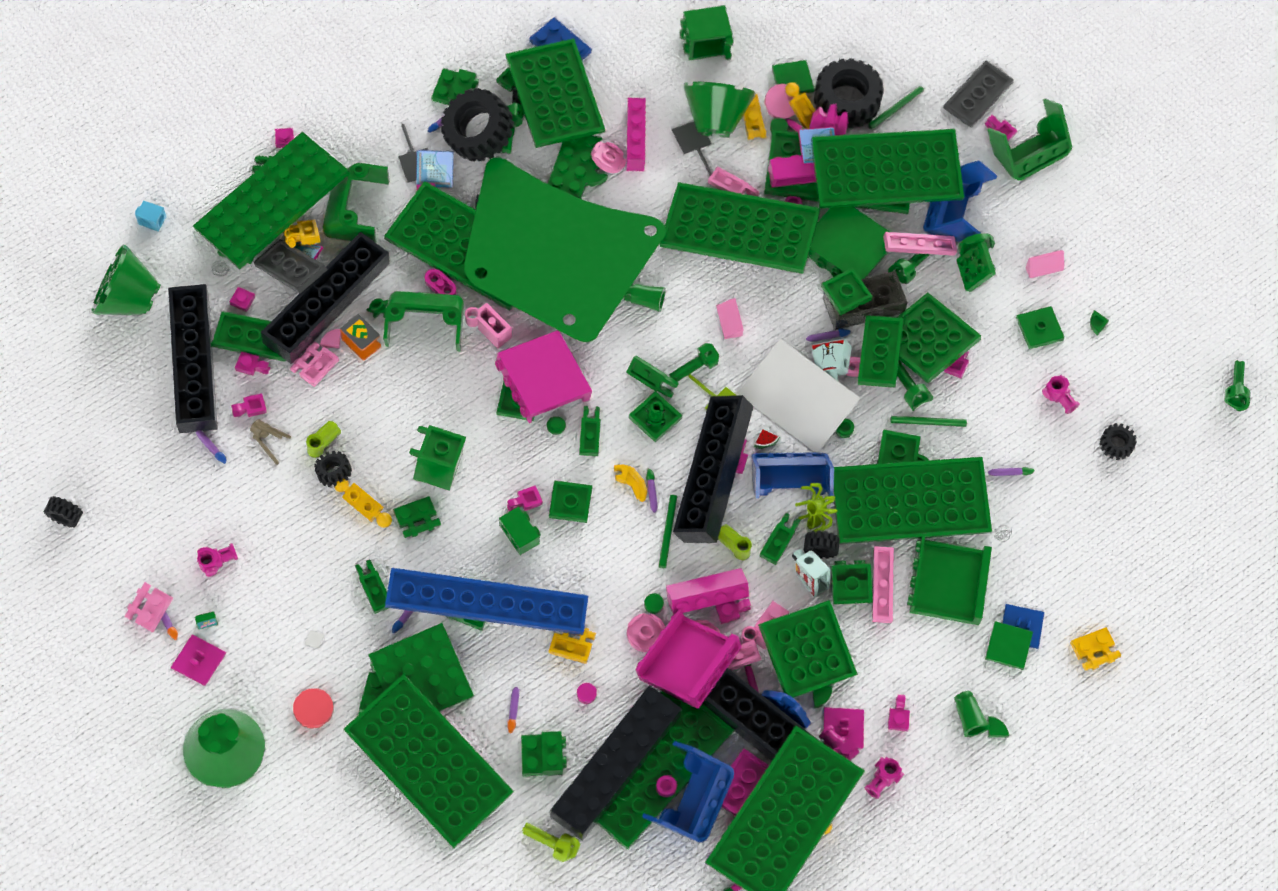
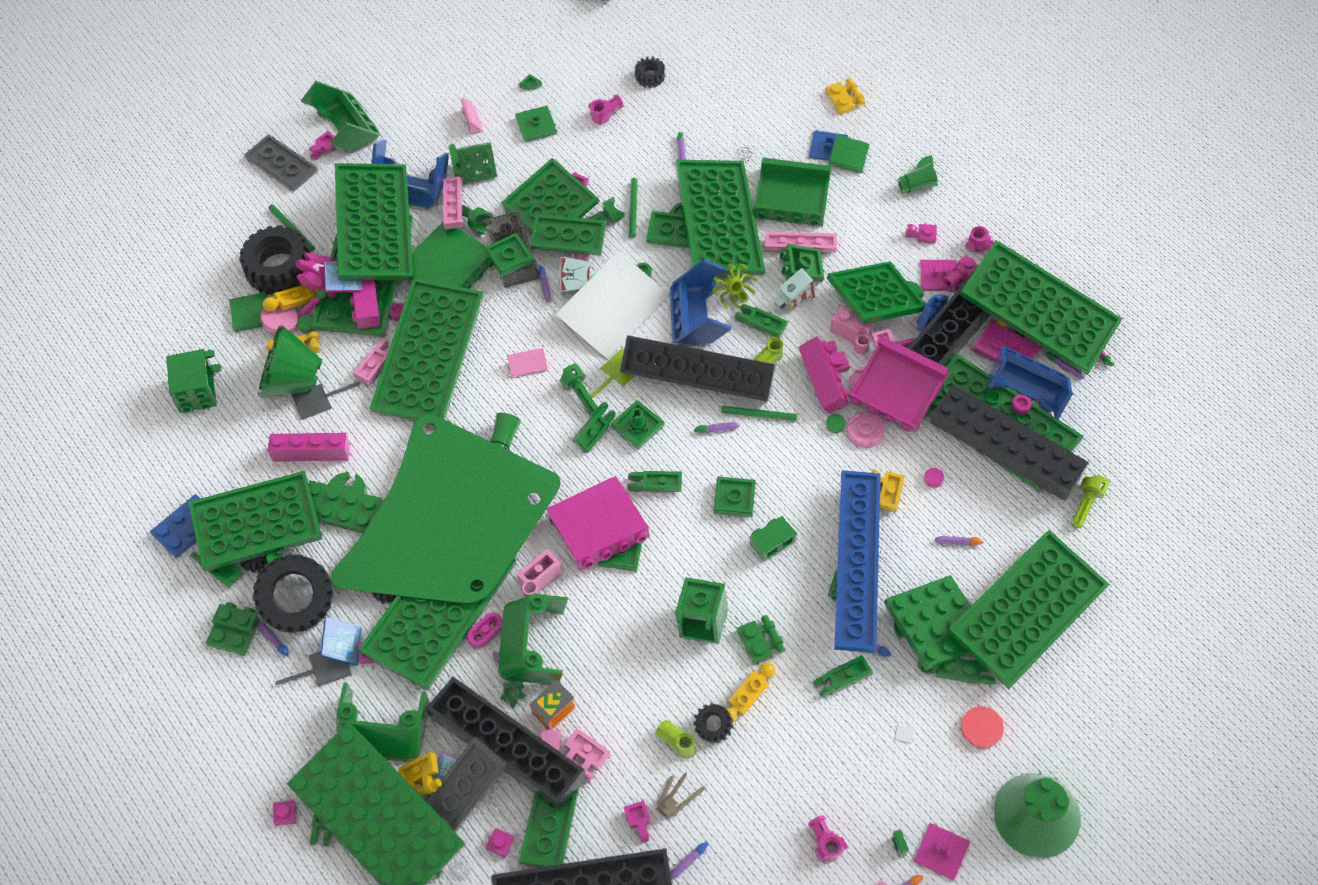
camera: 85 degrees left, 5 degrees down
dark pink plate [235,351,271,376] -> none
dark pink plate [507,485,543,512] -> none
green plate [521,731,567,776] -> none
green plate [547,416,566,435] -> none
bright pink tile [591,142,626,174] -> none
yellow piece [614,464,648,502] -> none
red tile [754,429,780,449] -> none
black tyre [803,530,840,559] -> none

